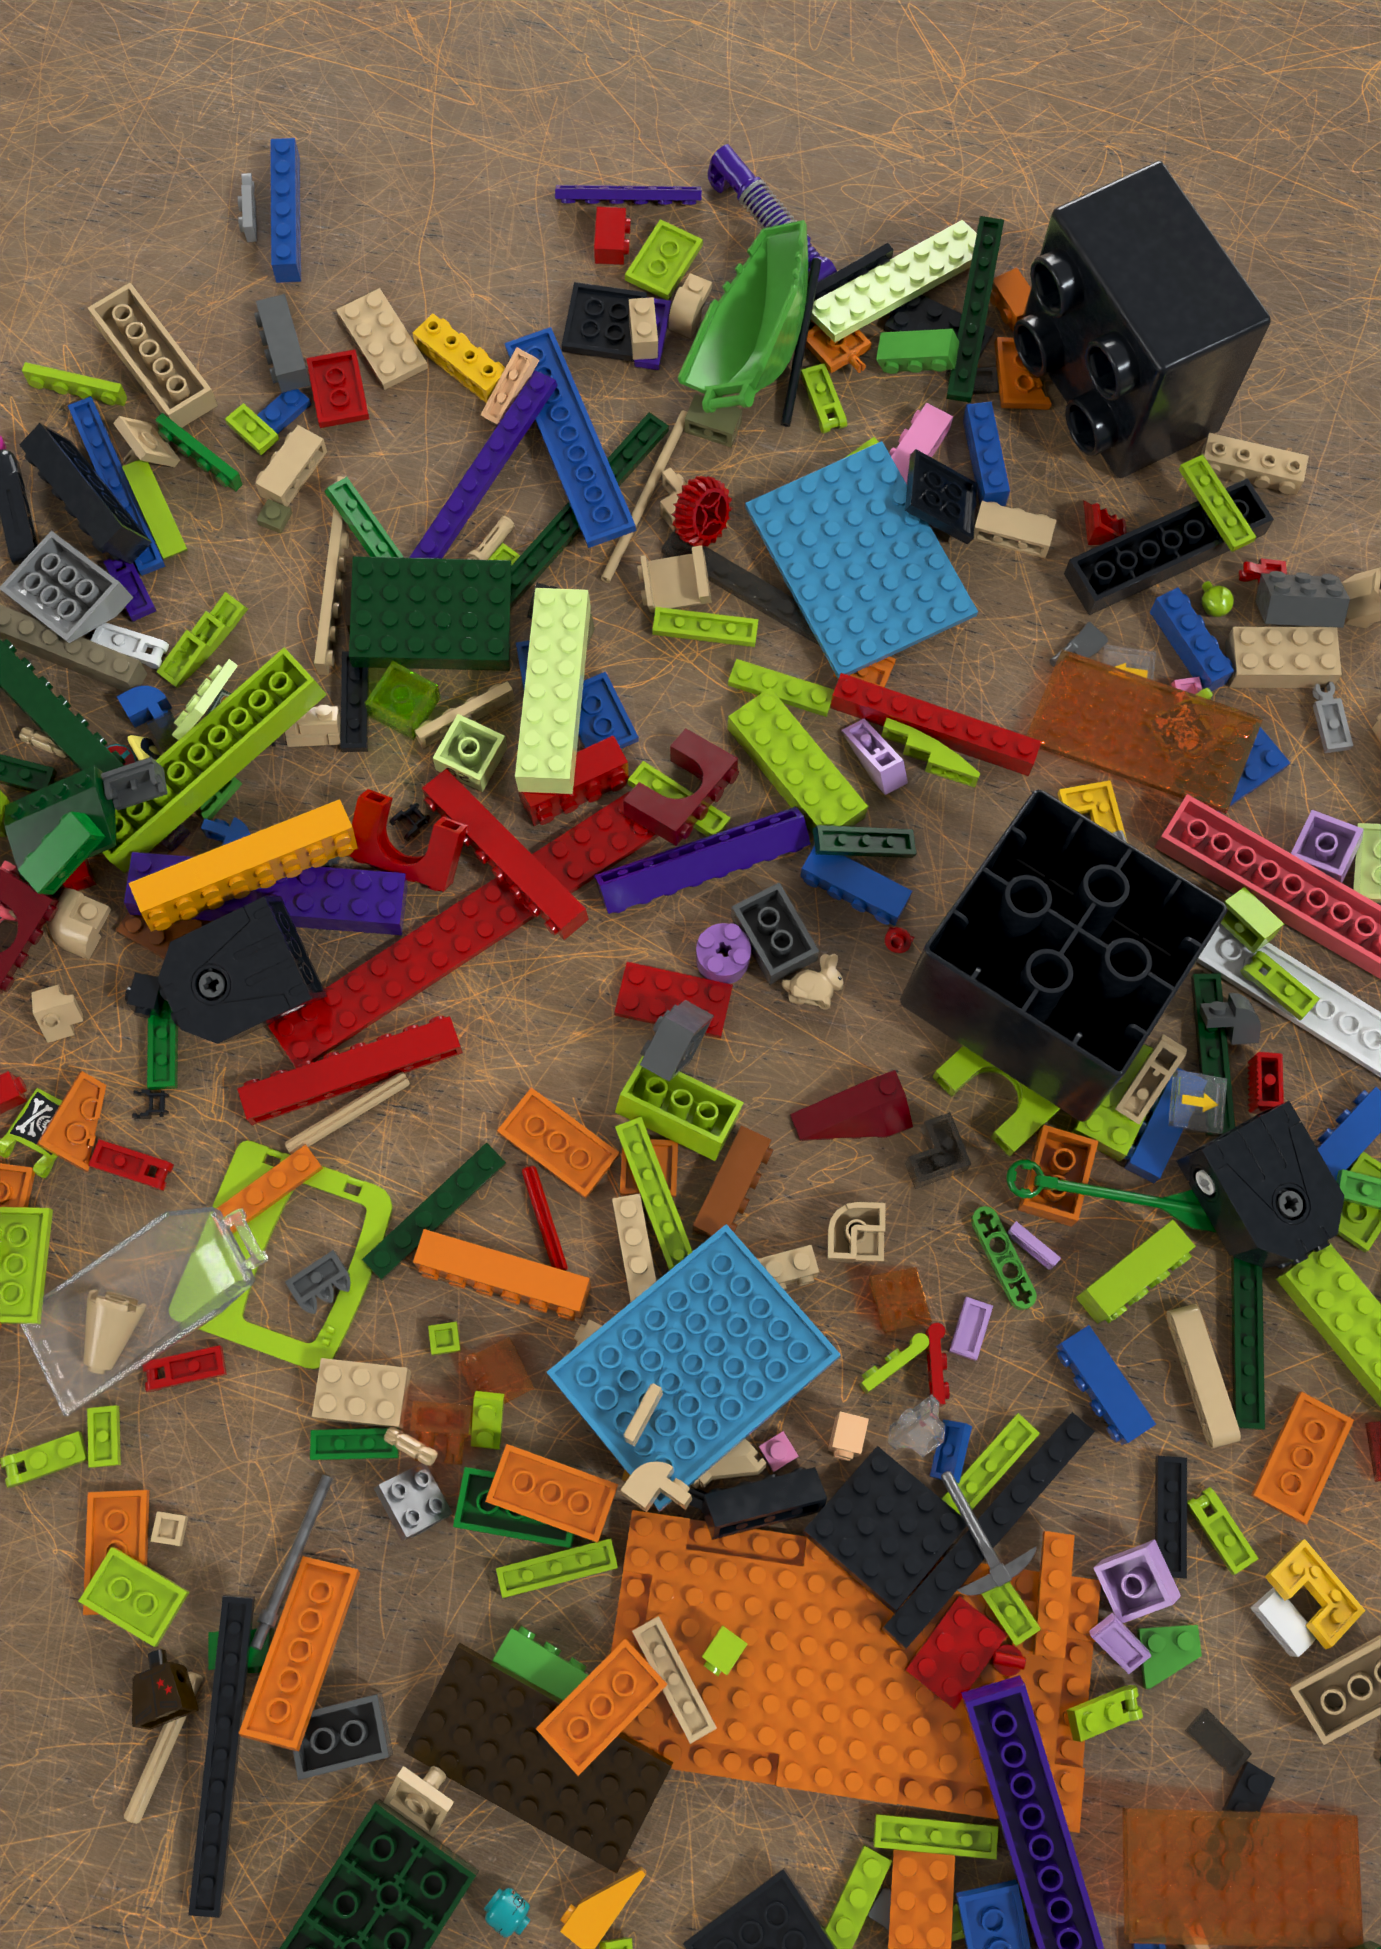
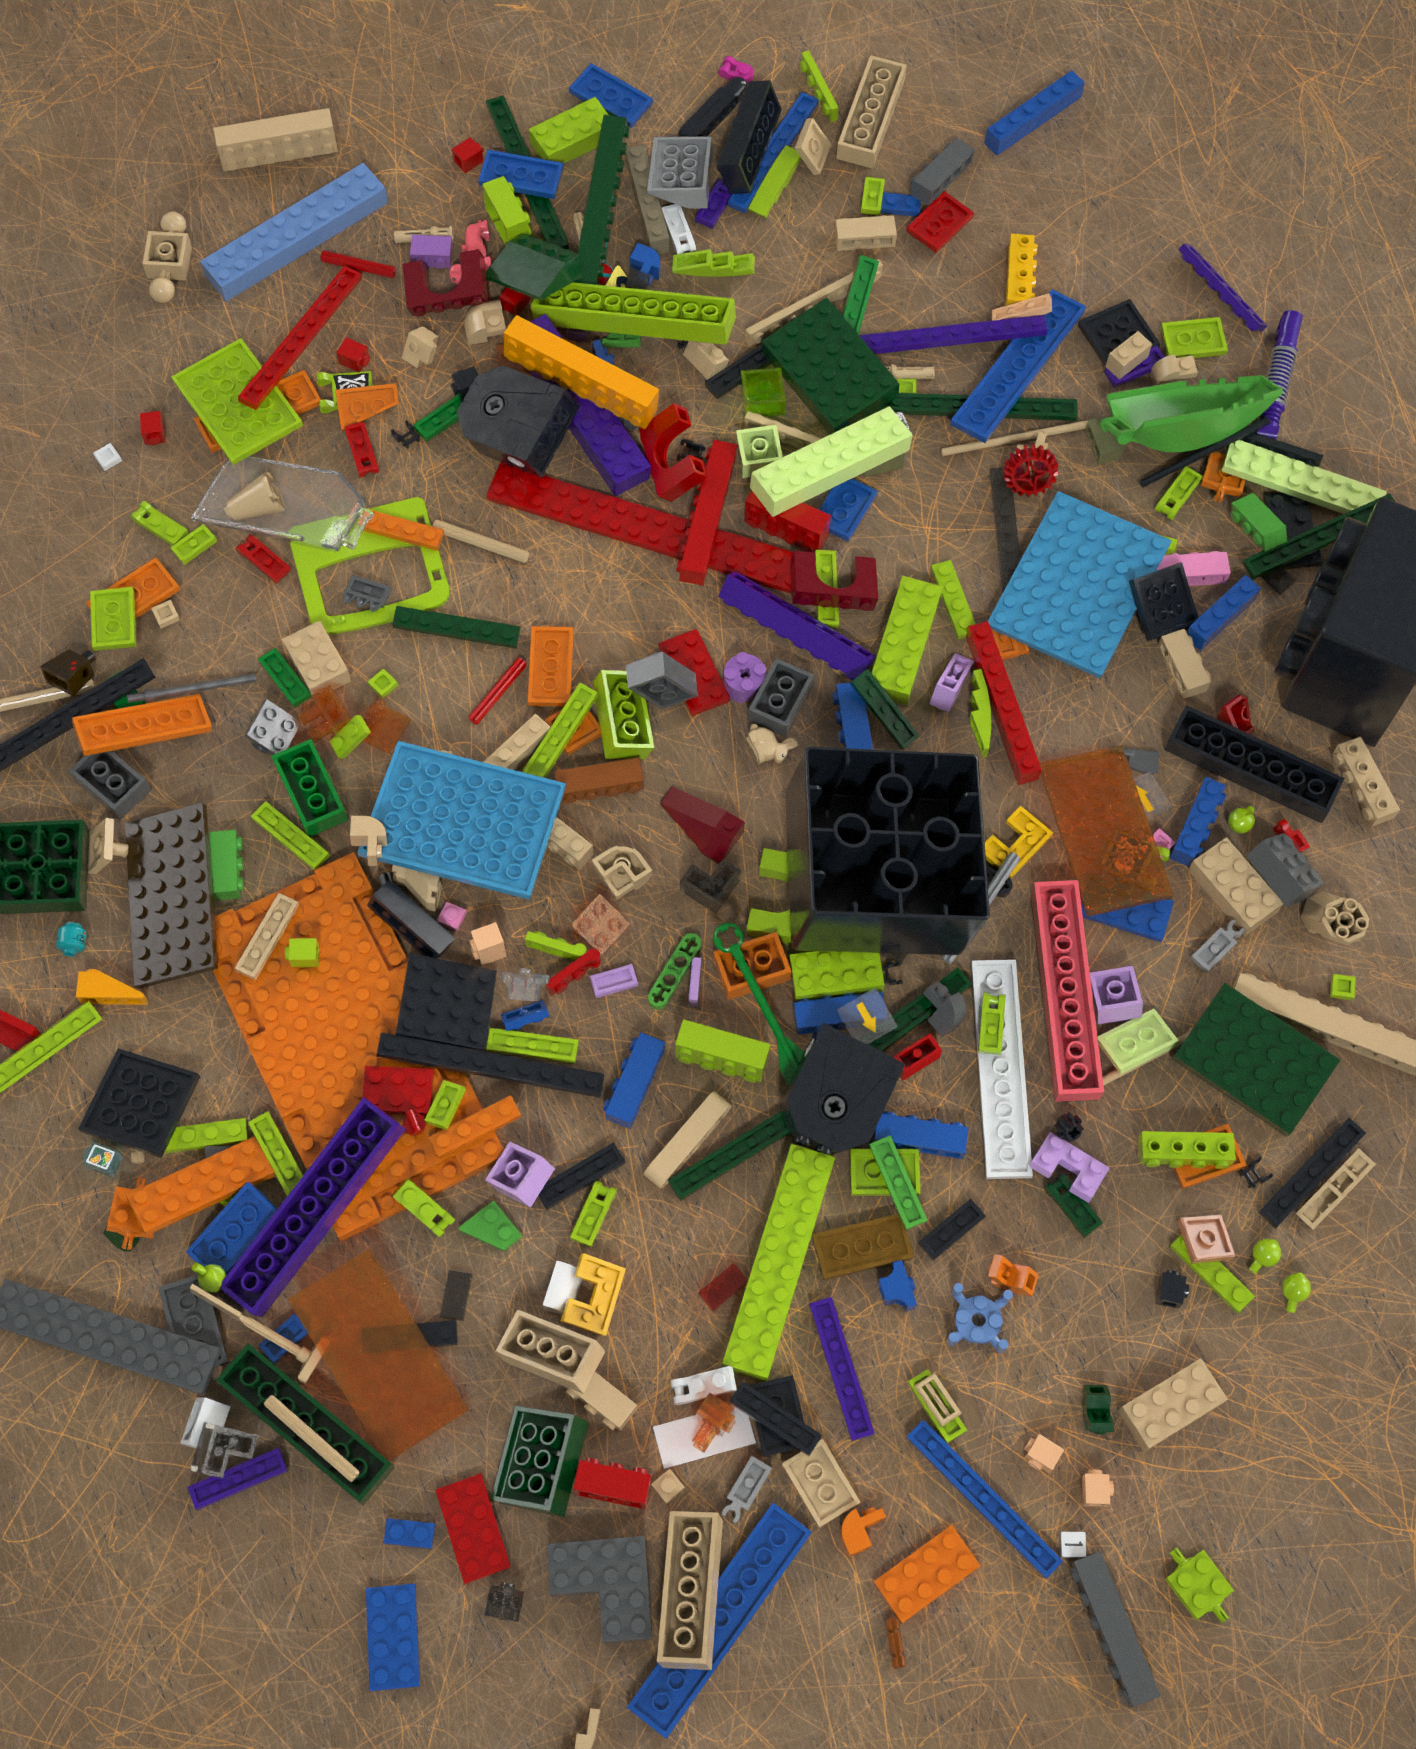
camera: 55 degrees right, 5 degrees down
green brick [18,811,106,895] -> none
dark grey hinge [101,757,167,810] -> none
green plate [155,413,243,492] -> none
yellowish green plate [172,659,238,740] -> none
red brick [237,1016,463,1125] -> none
light grey plate [238,173,257,242] -> none
olive plate [257,499,292,534] -> none
tan plate [336,288,428,390] -> none
tan axle [384,1427,438,1466] -> none
orange brick [413,1229,591,1321] -> none
orange plate [485,1444,618,1543] -> none
orange plate [536,1638,668,1776] -> none
red brick [594,207,631,265] -> none
tan tile [624,1383,663,1447] -> none
tan panel [637,545,712,613] -> none
lime plate [652,607,759,647] -> none
flat silver piece [941,1471,1036,1596] -> none
orange wing [994,337,1052,410] -> none
lavender tile [1089,1613,1151,1674] -> none
tan slope [1115,1034,1187,1125] -> none
lime plate [1179,454,1256,552] -> none
lime brick [1221,887,1284,954] -> none
orange plate [1251,1391,1354,1525] -> none

